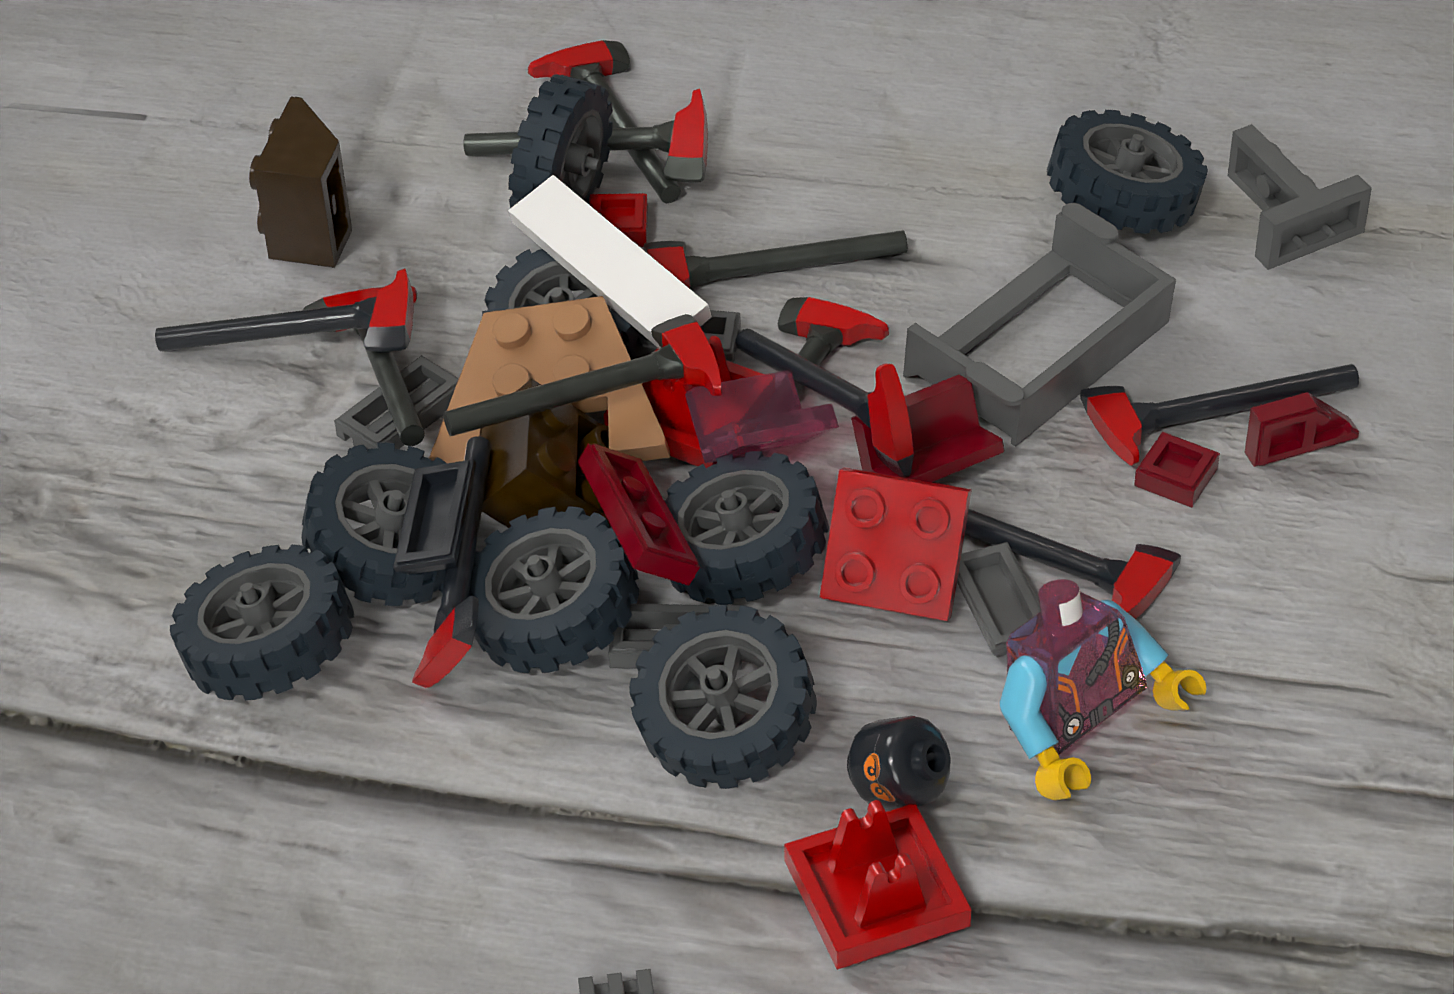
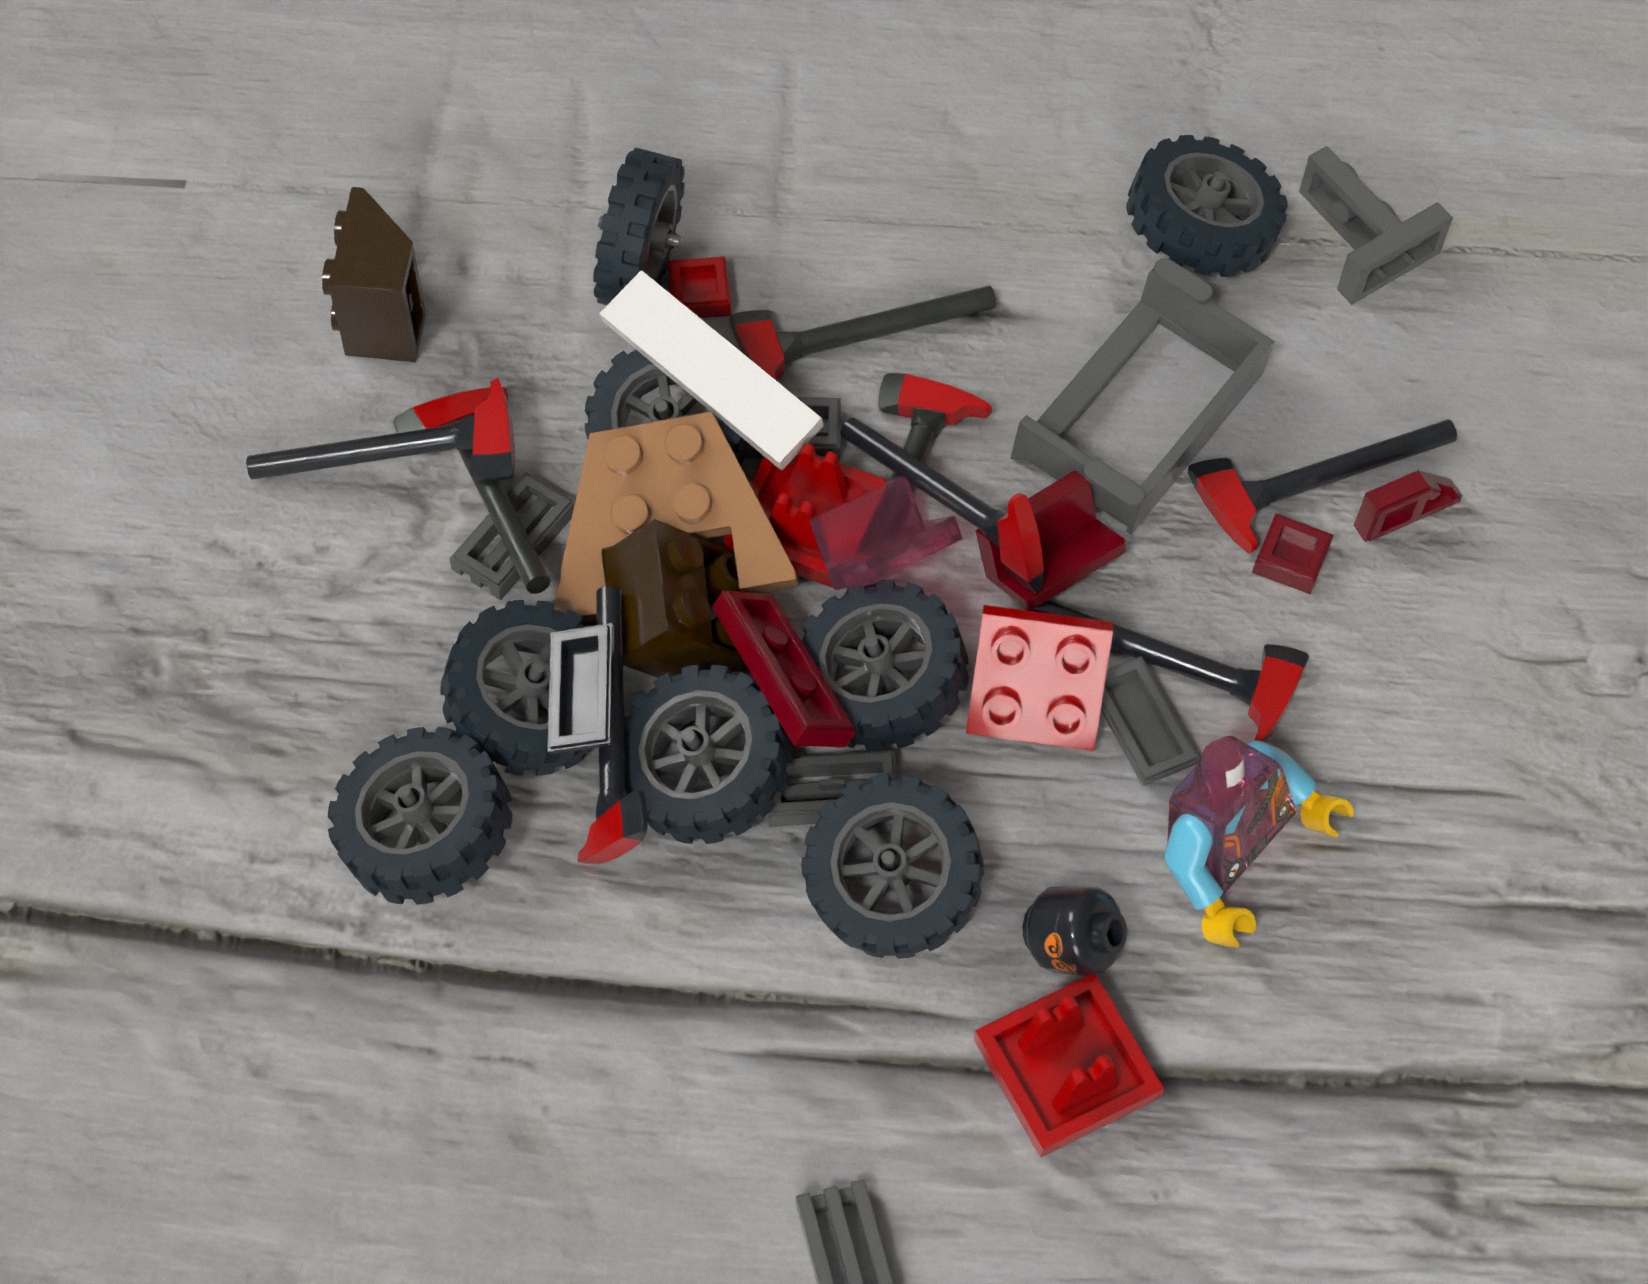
camera: 10 degrees left, 15 degrees up
pearl dark grey piece [443,314,722,437] -> none
pearl dark grey piece [463,89,708,183] -> none
pearl dark grey piece [528,40,681,203] -> none

